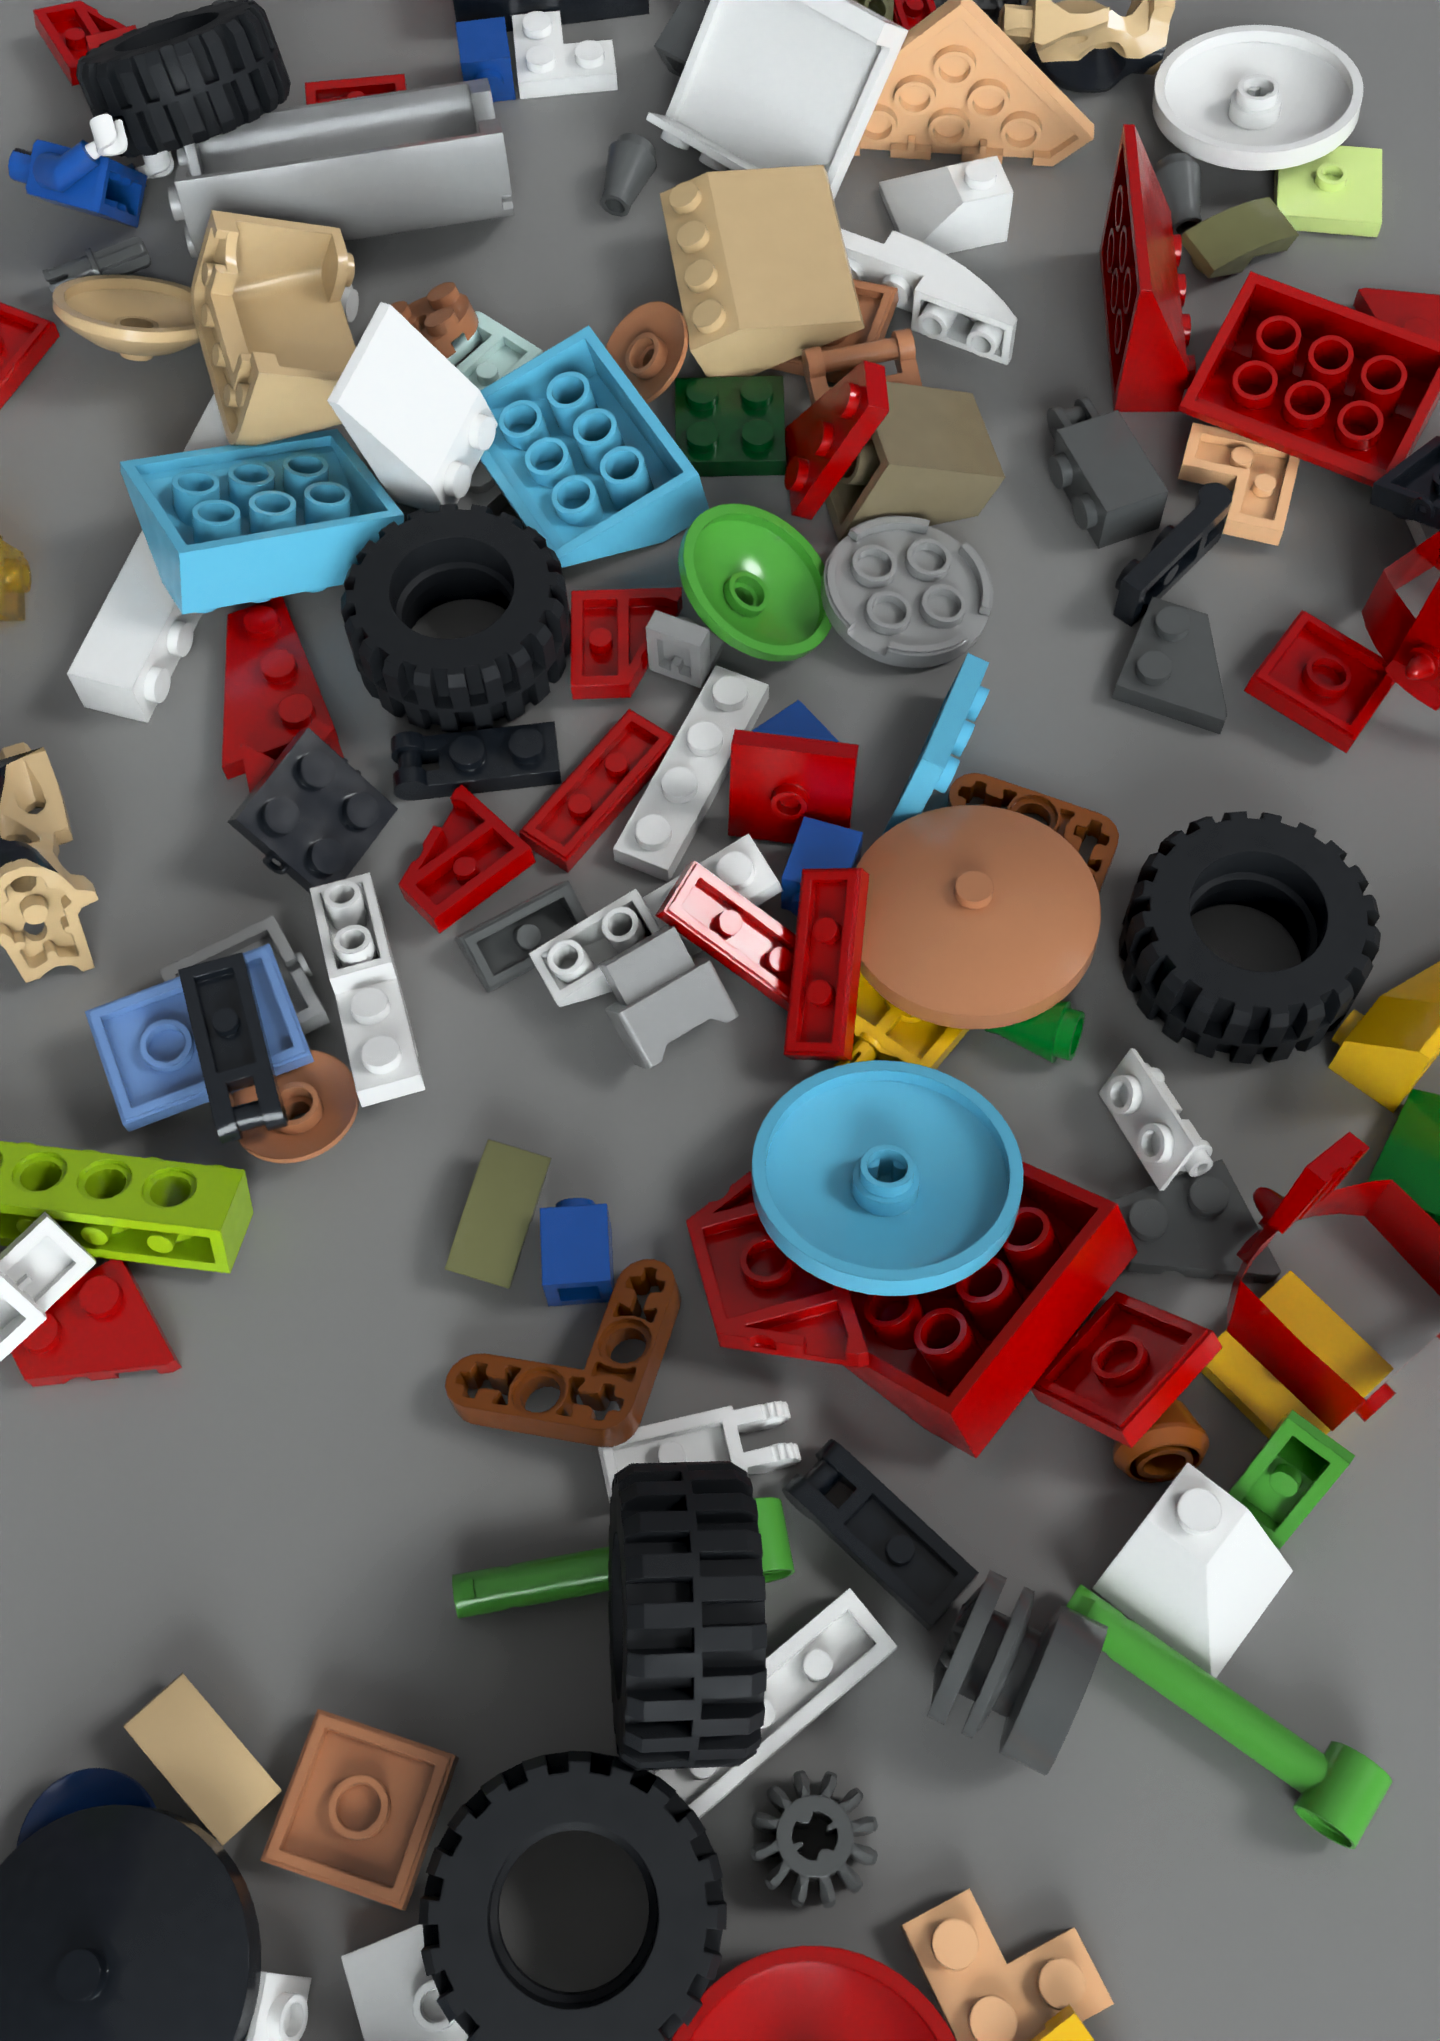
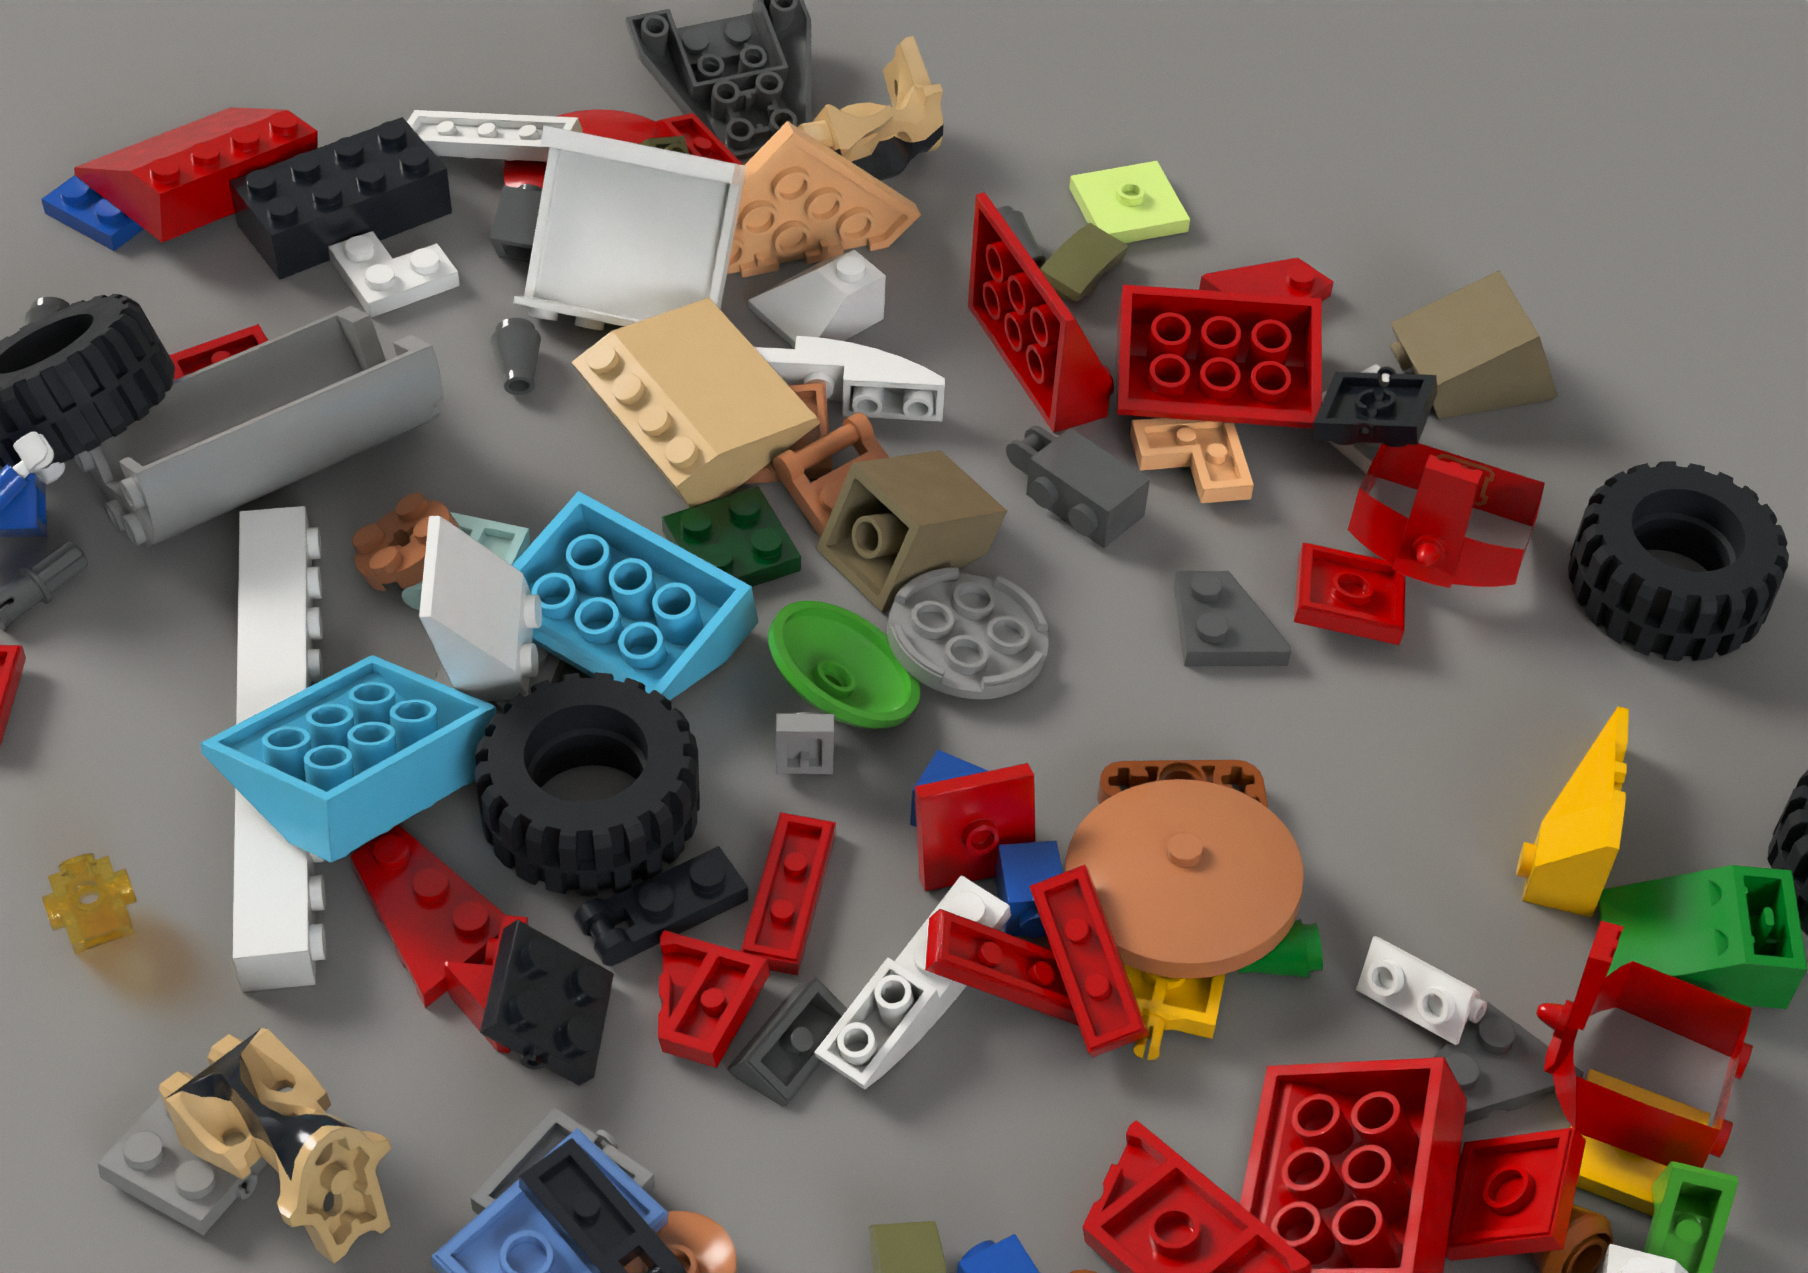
camera: 30 degrees left, 15 degrees down
tan dish [52,275,200,361] -> none
tan windscreen [191,210,356,446] -> none
white slope [309,872,426,1107] -> none
blue brick [455,17,516,102] -> none
red wing [571,587,683,700] -> none
light grey piece [598,925,739,1069] -> none
nougat dish [605,301,689,404] -> none
white plate [613,665,769,882] -> none
medium azure dish [751,1060,1024,1296] -> none
red wing [784,360,889,520] -> none
medium azure wing [882,653,990,835] -> none
black plate [1113,483,1232,627] -> none
black tyre [1119,811,1381,1064] -> none
white dish [1152,25,1363,171] -> none

